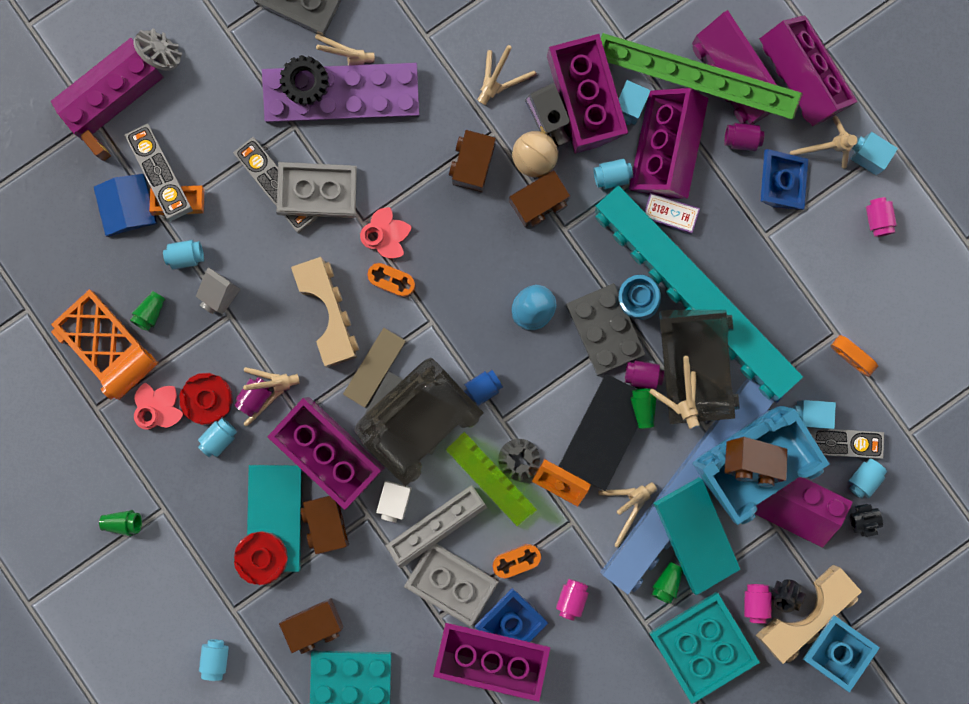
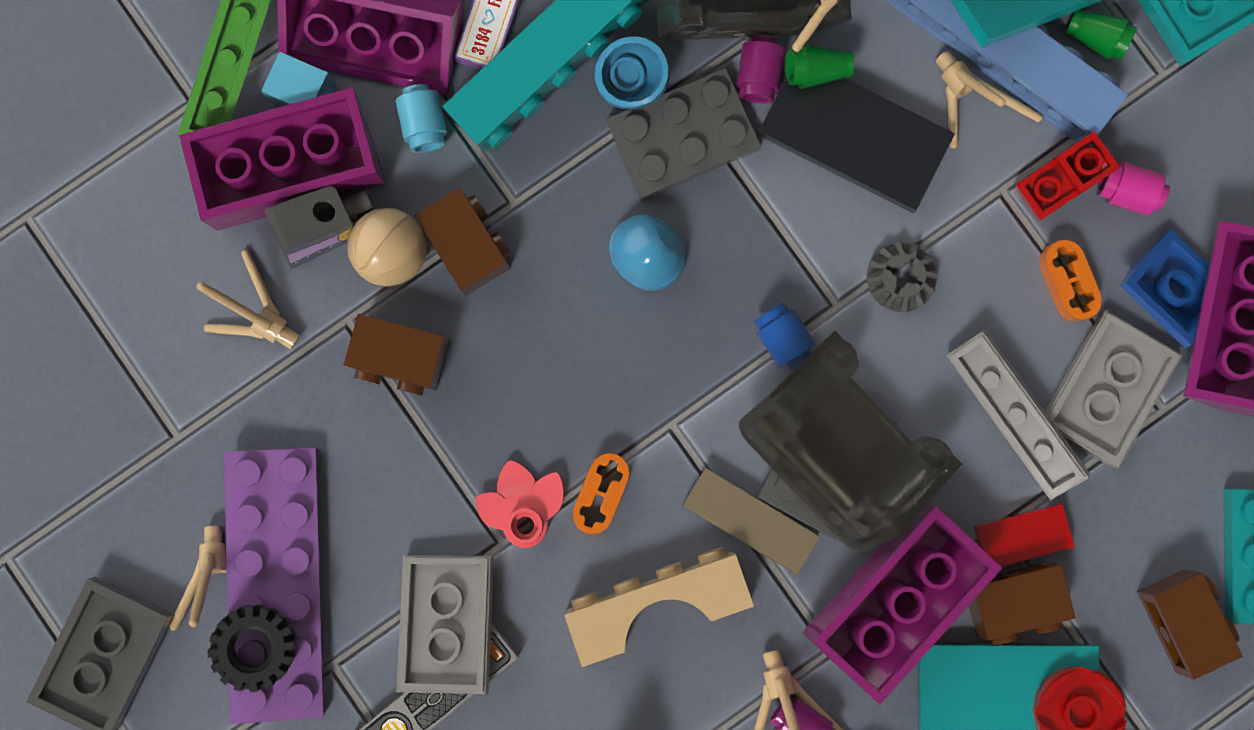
camera: 90 degrees left, 0 degrees up
white brick [376,481,412,523] -> none
clear neon green fence [445,432,537,526] -> none
orange plate [532,459,591,507] -> none
none -> red tile [973,503,1075,567]
none -> red slope [1014,131,1120,221]

